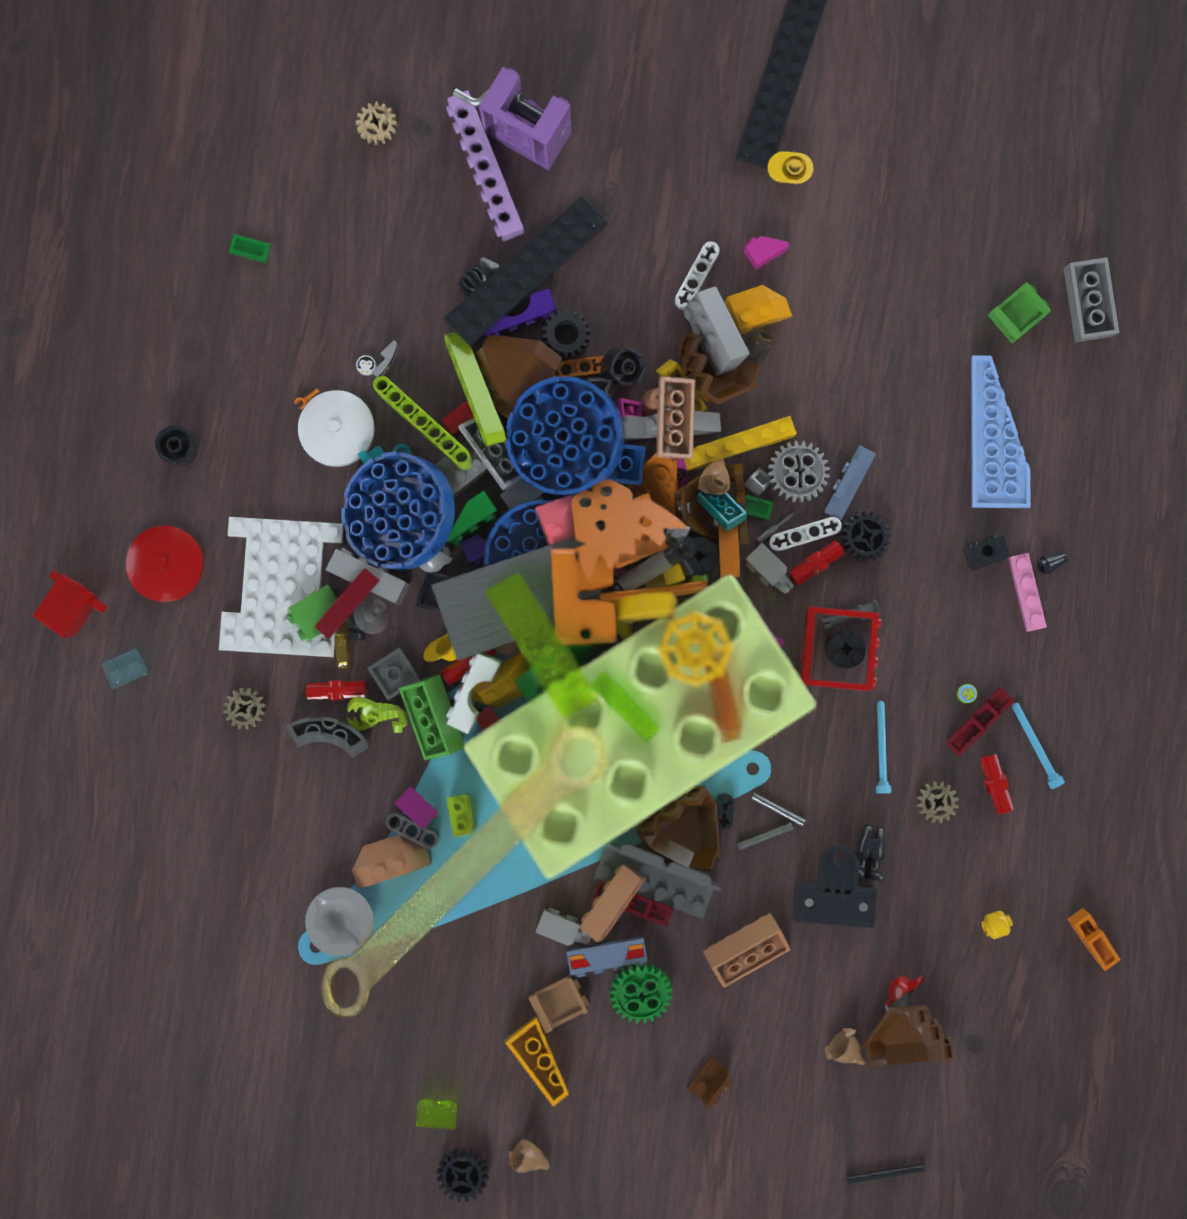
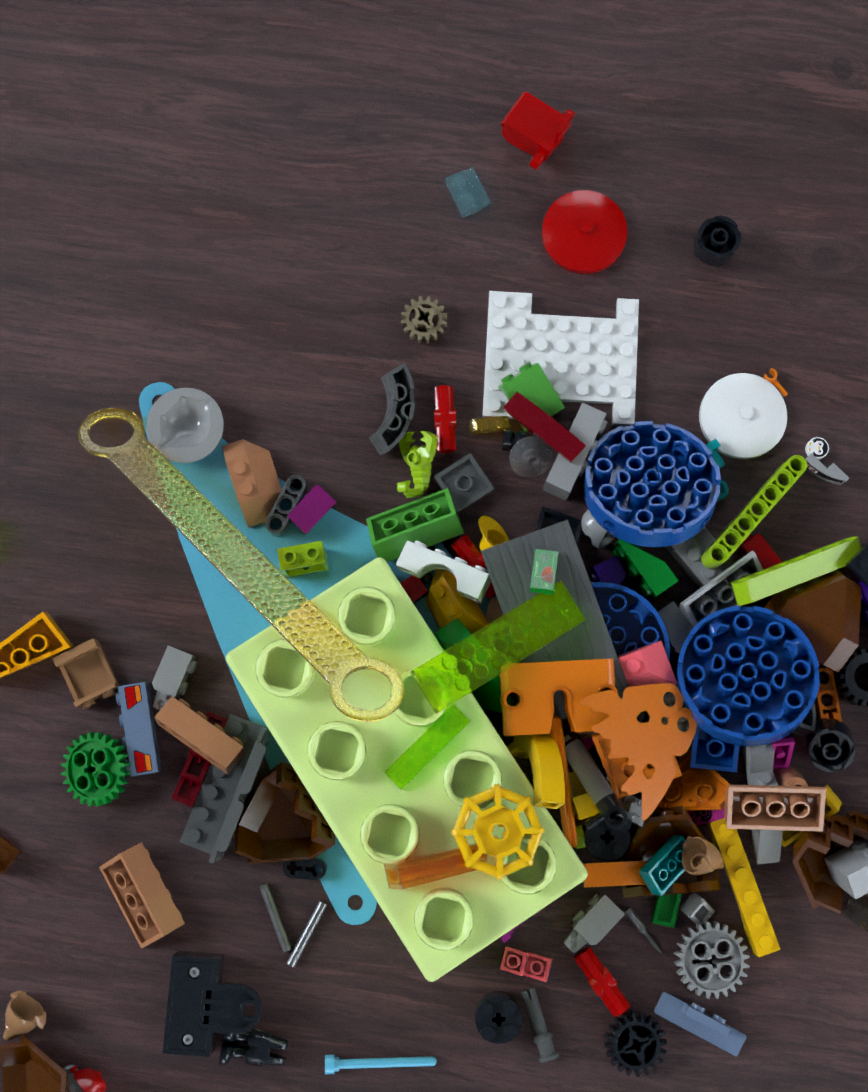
camera: 85 degrees right, 5 degrees down
white beam [769,517,841,552] -> none
red window [800,606,881,691] -> none
none -> coral slope [500,946,552,982]
none -> tile [530,549,559,595]

